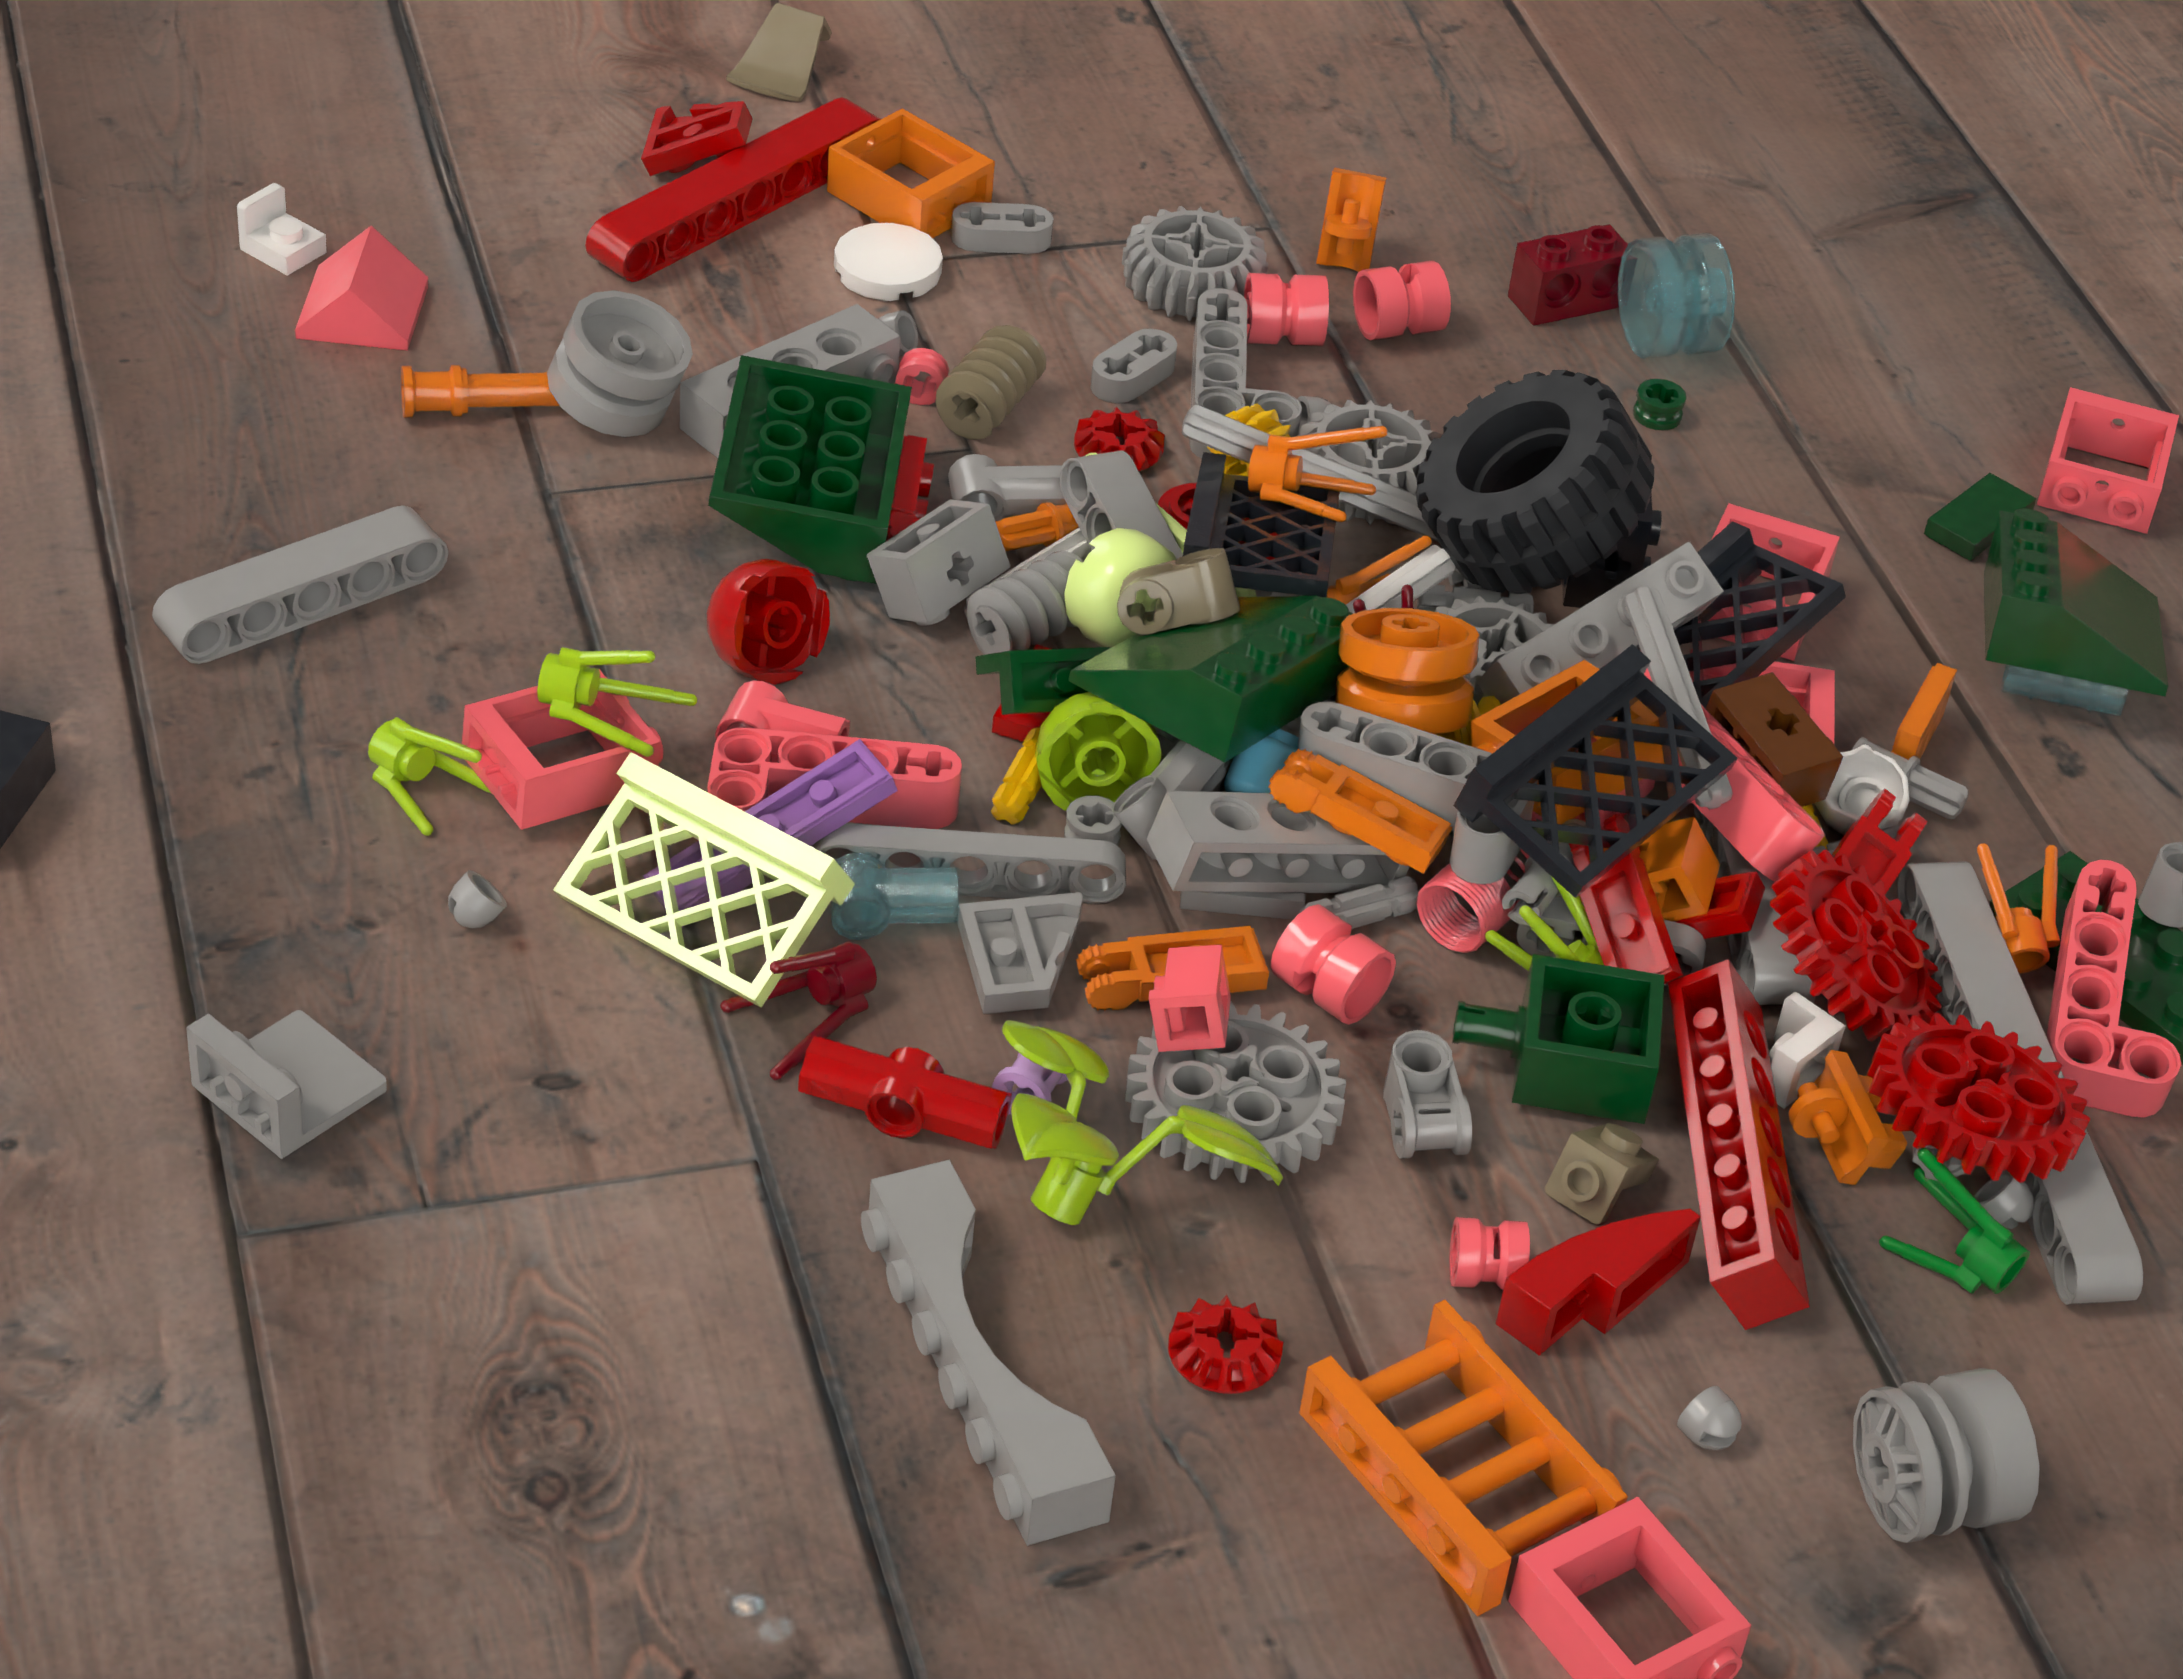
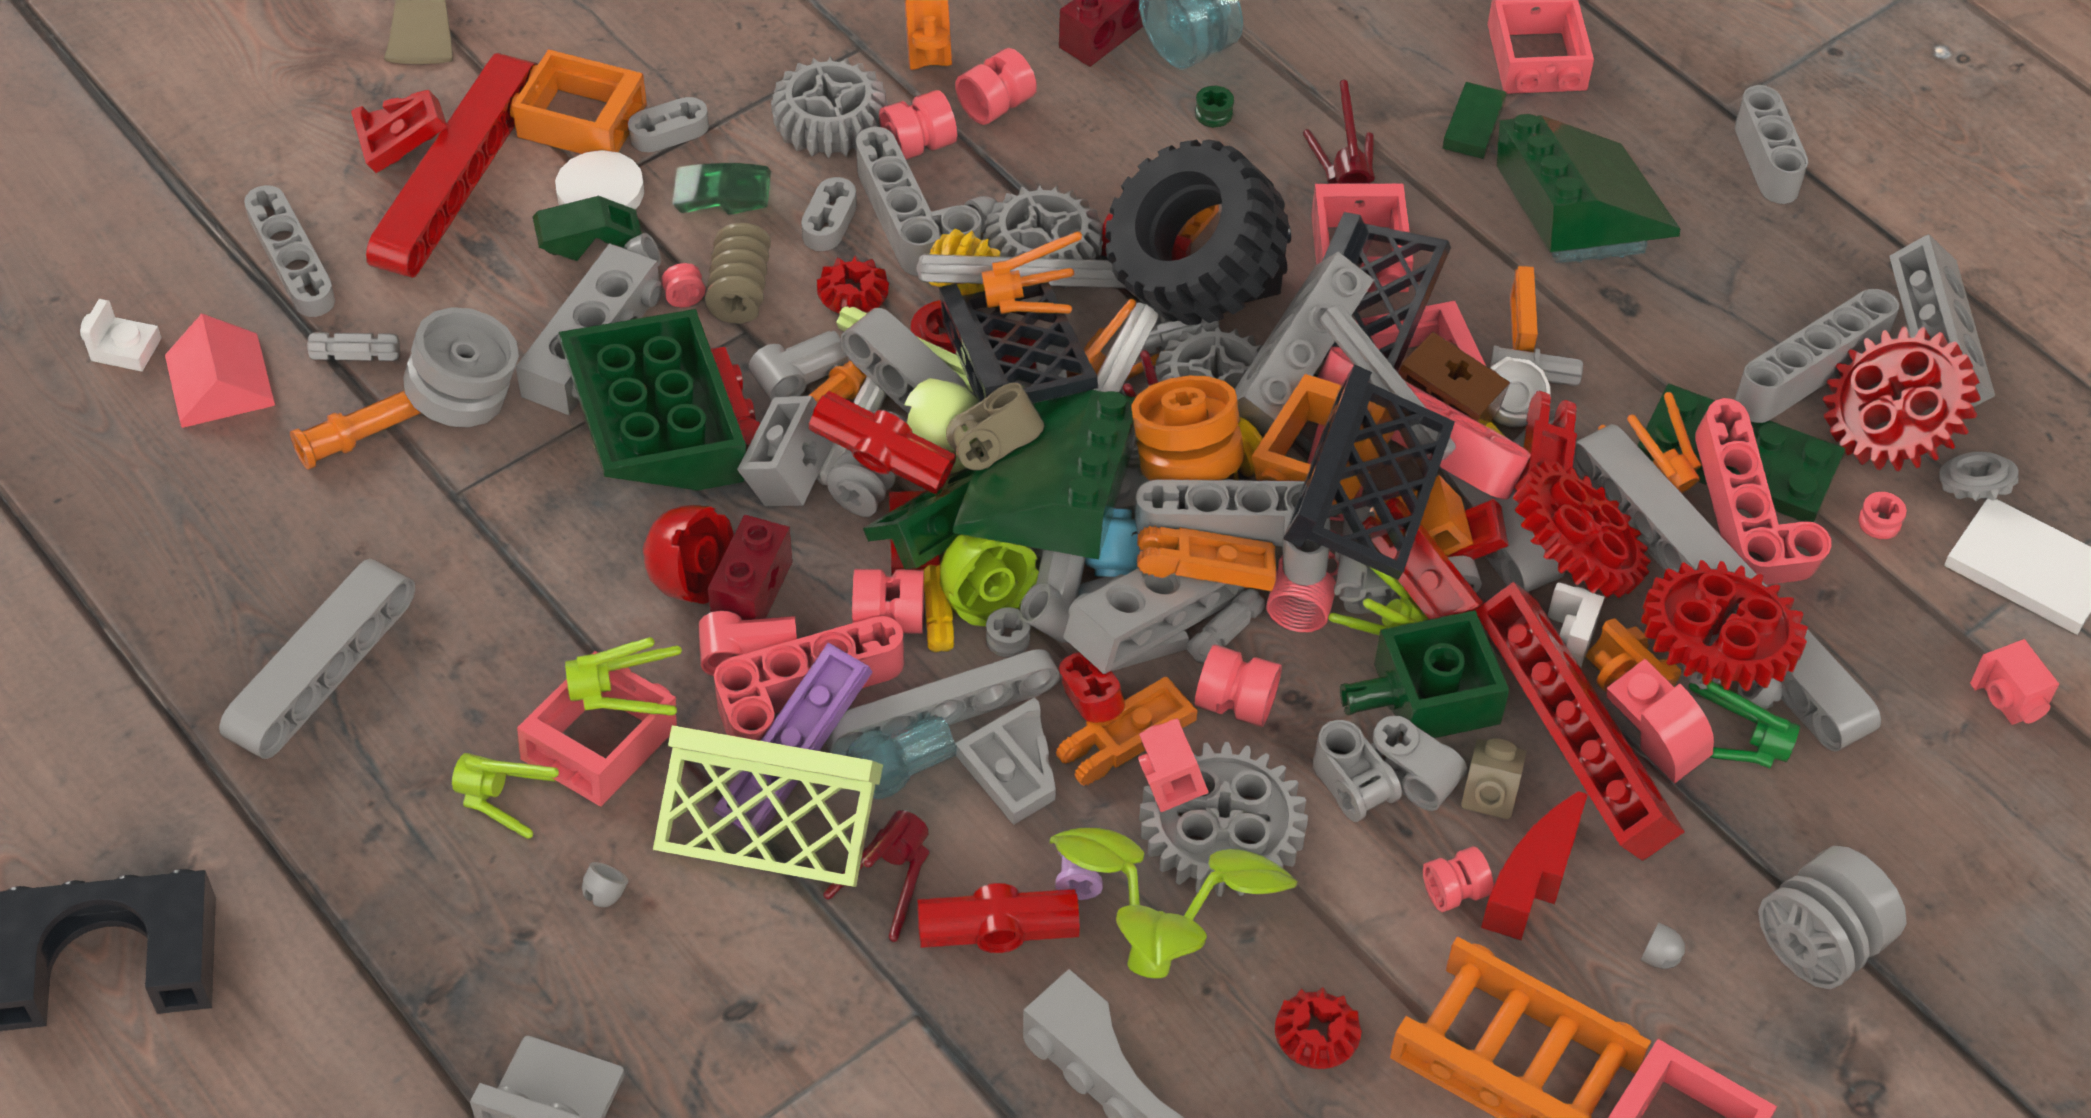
camera: 20 degrees left, 10 degrees up
none -> light grey beam [244,185,336,317]
none -> light grey axle [307,332,400,361]
none -> dark green slope [532,195,642,261]
none -> clear green slope [673,163,771,215]
none -> dark red brick [708,514,793,620]
none -> red piece [808,390,956,494]
none -> coral wheel [852,569,924,634]
none -> red beam [1059,652,1125,723]
none -> dark red plant [1303,79,1375,184]
none -> light grey piece [1371,716,1467,811]
none -> coral brick [1607,659,1714,784]

